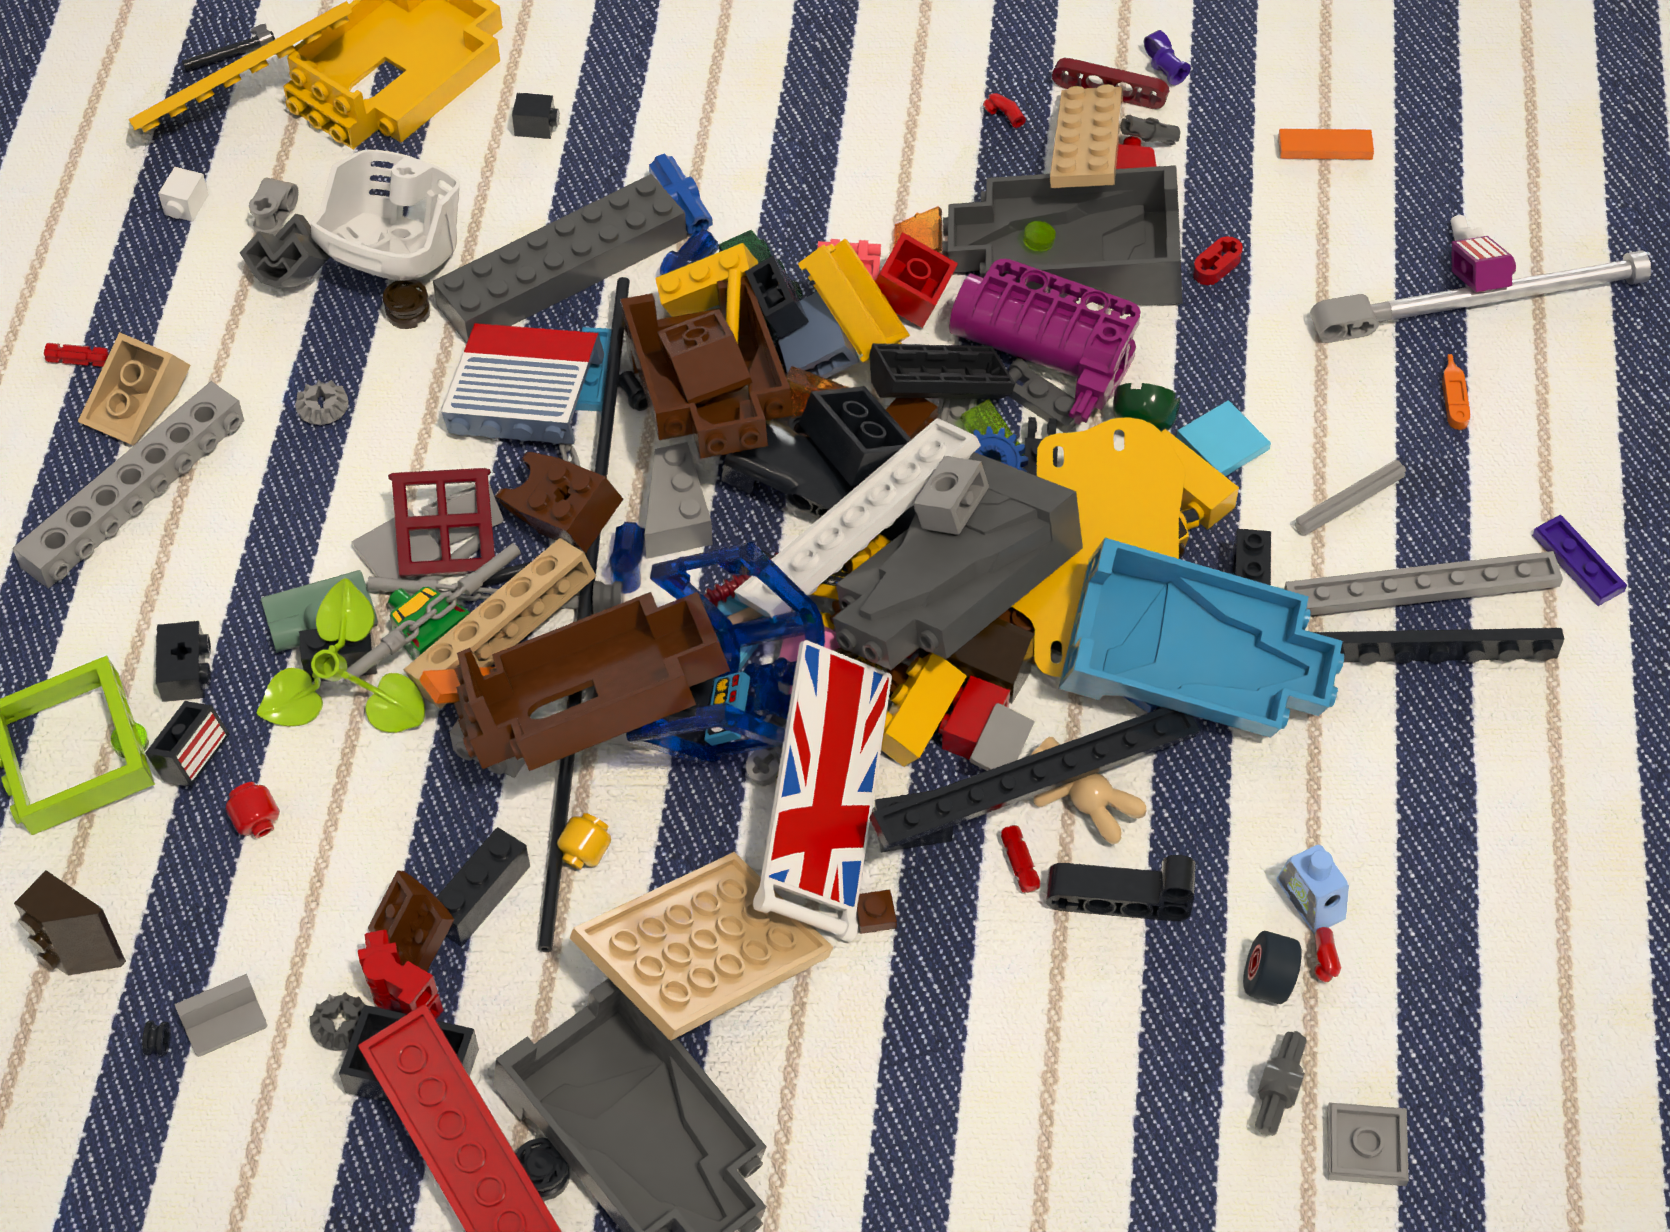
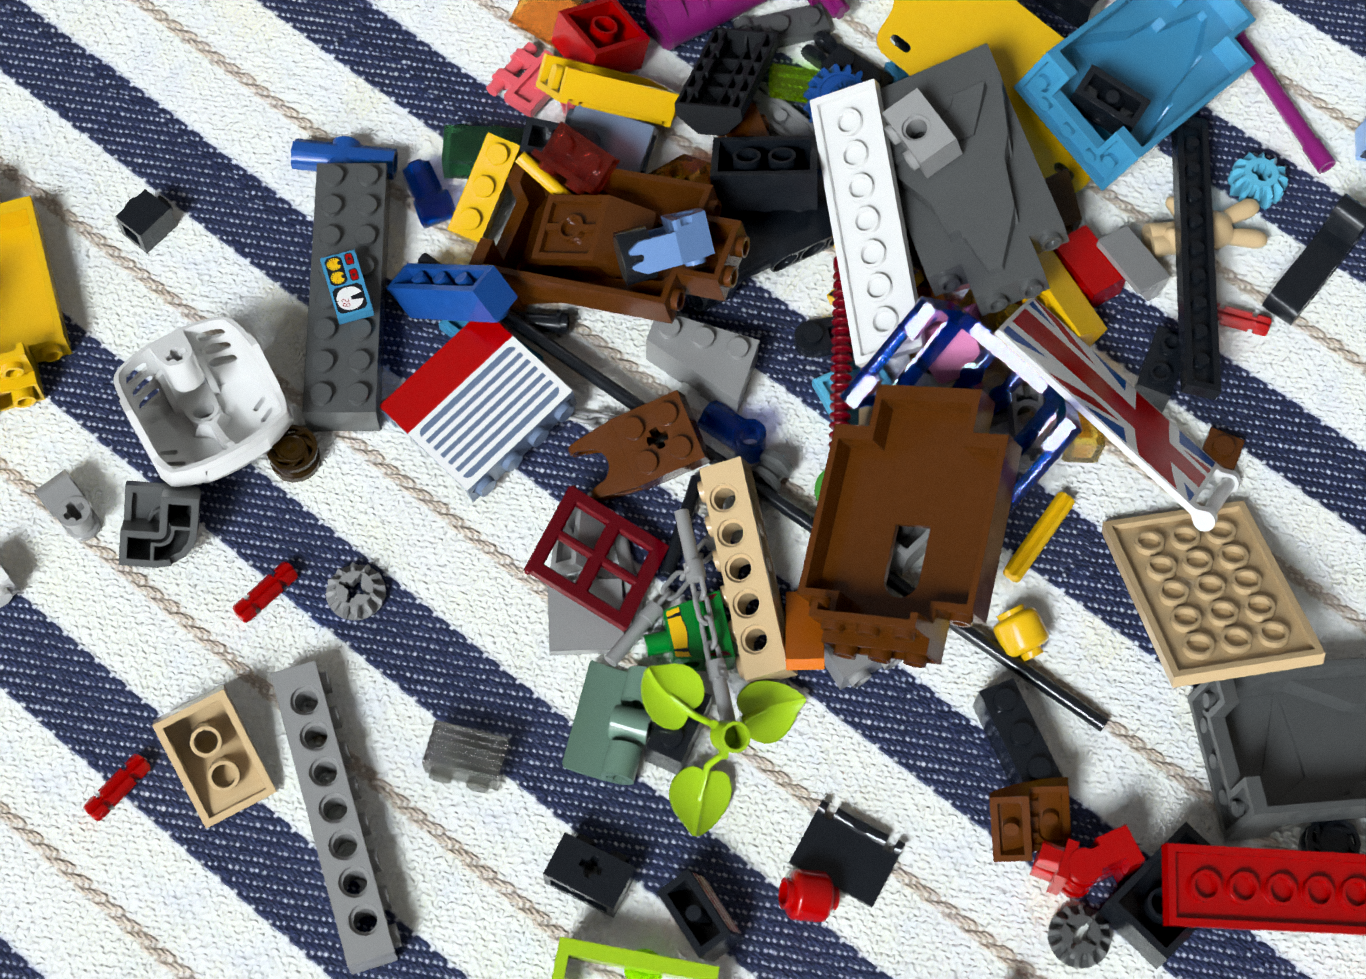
camera: 60 degrees left, 10 degrees up
none -> red axle [232,561,298,623]
none -> tile [320,249,374,325]
none -> blue brick [386,263,518,323]
none -> clear smoke brick [422,720,511,793]
none -> clear red bracket [531,121,620,195]
none -> medium blue piece [612,208,715,286]
none -> black piece [789,799,906,909]
none -> yellow axle [1003,492,1075,583]
none -> black brick [1070,64,1151,135]
none -> medium azure gear [1227,151,1288,211]
none -> magenta piece [1236,31,1336,174]

